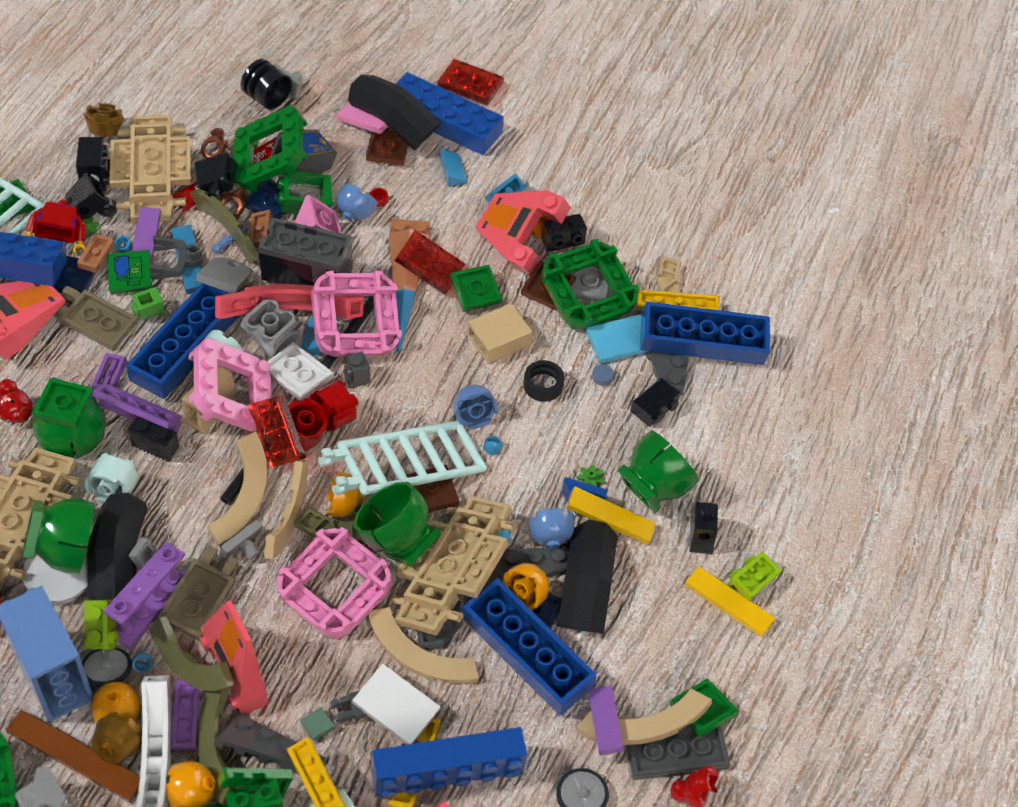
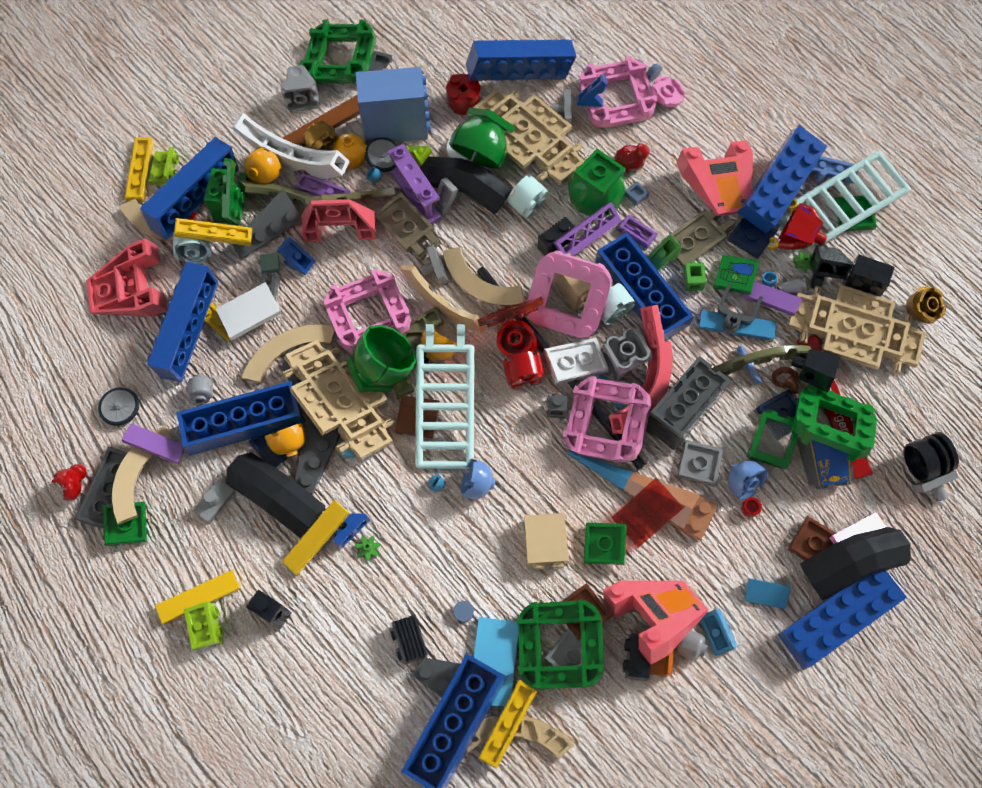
camera: 120 degrees right, 15 degrees up
nougat plate [77,234,115,273] -> none
light grey tile [196,257,251,293] -> none
copper piece [201,128,228,159] -> none
nougat plate [249,210,273,248] -> none
bright pink slope [295,194,342,234] -> none
clear red plate [437,59,504,106] -> none
black tyre [523,360,564,402] -> none
medium blue cylinder [529,508,575,549] -> none
green plate [618,430,699,514] -> none
none -> light grey head [187,374,213,404]
none -> light grey tile [193,479,235,523]
none -> blue slope [277,237,316,275]
none -> bright green slope [647,234,683,272]
none -> light grey tile [676,440,724,487]
none -> light grey cone [777,276,807,295]

